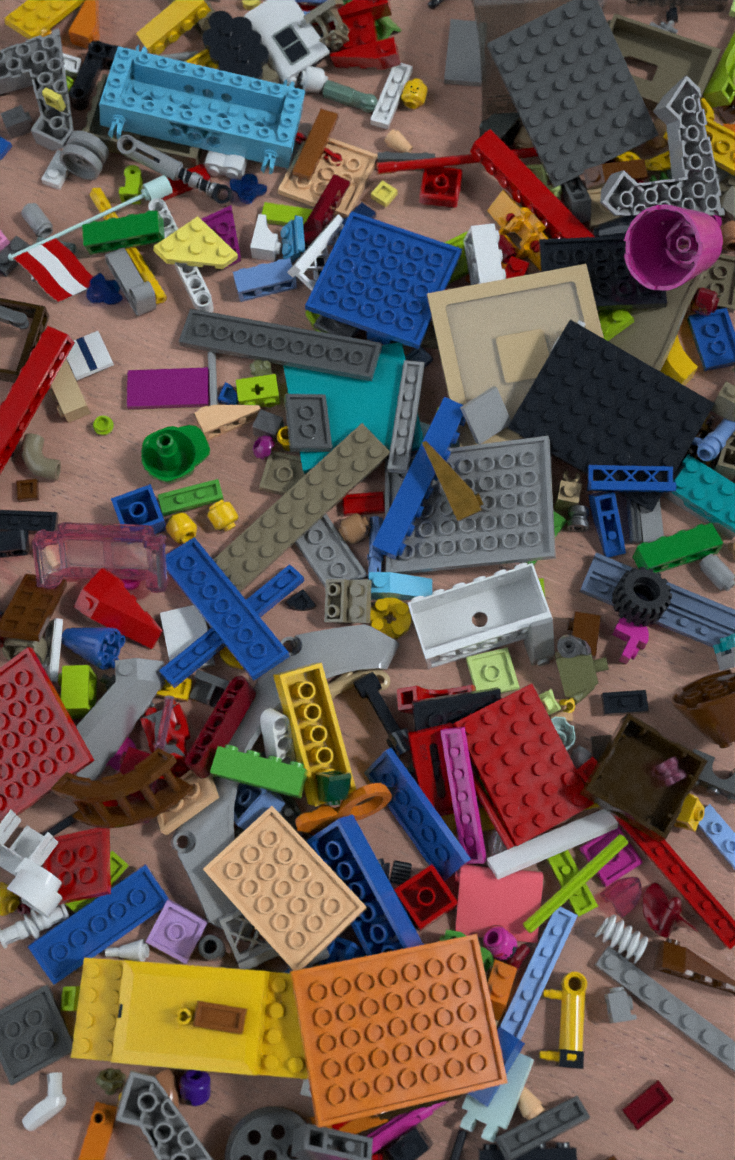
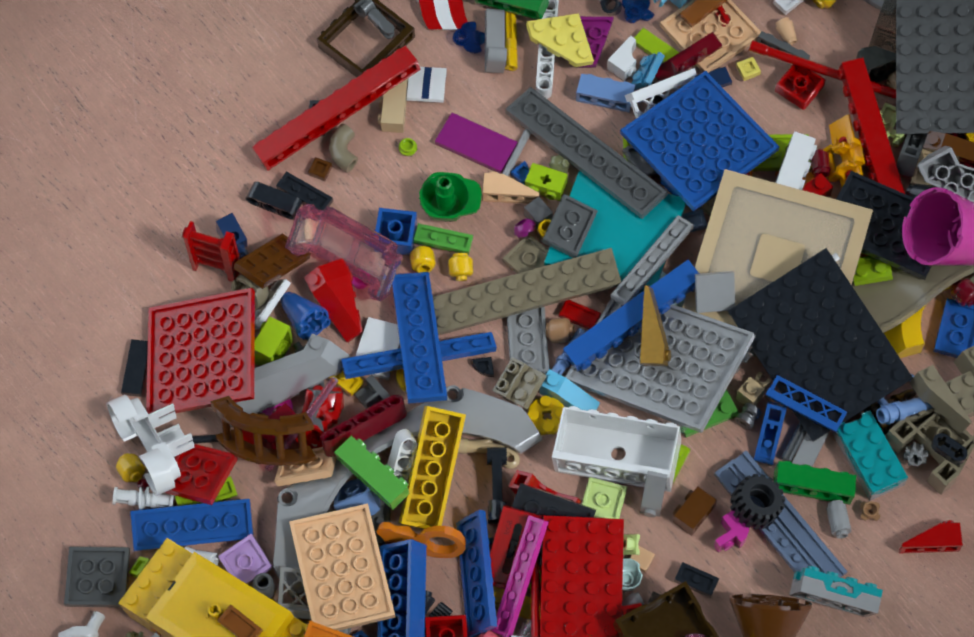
camera: 30 degrees right, 5 degrees down
dark green slope [316,770,351,806] -> none
olive torso [555,634,609,713] -> none

